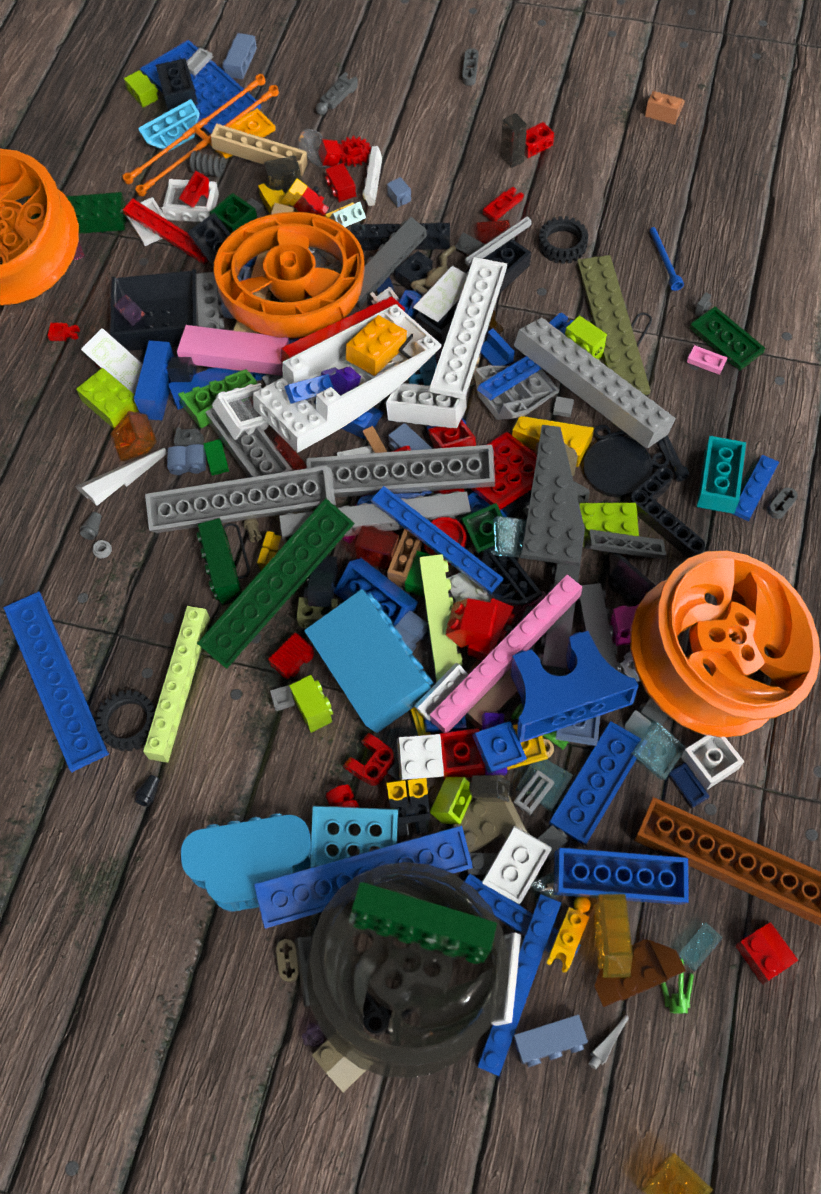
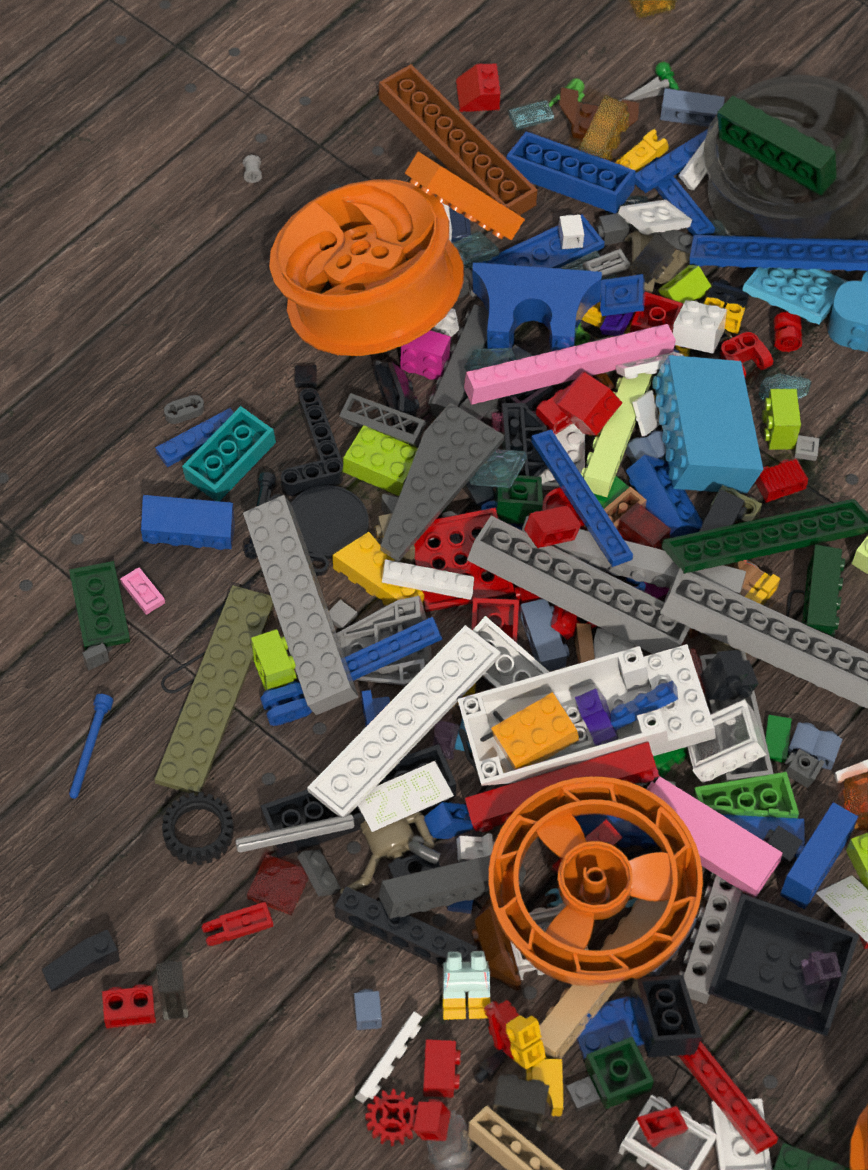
camera: 160 degrees left, 5 degrees down
none -> black slope [42,929,120,992]
none -> blue slope [141,495,235,550]
none -> white plate [382,559,474,600]
none -> orange brick [405,151,525,241]
none -> dark grey arm [408,836,441,864]
none -> clear light blue slope [464,348,516,372]
none -> red brick [524,505,581,548]
none -> white brick [558,215,584,249]
none -> white piece [632,390,660,436]
none -> green bar [655,62,679,90]
none -> black brick [700,650,759,701]
none -> clear light blue slope [759,373,811,402]

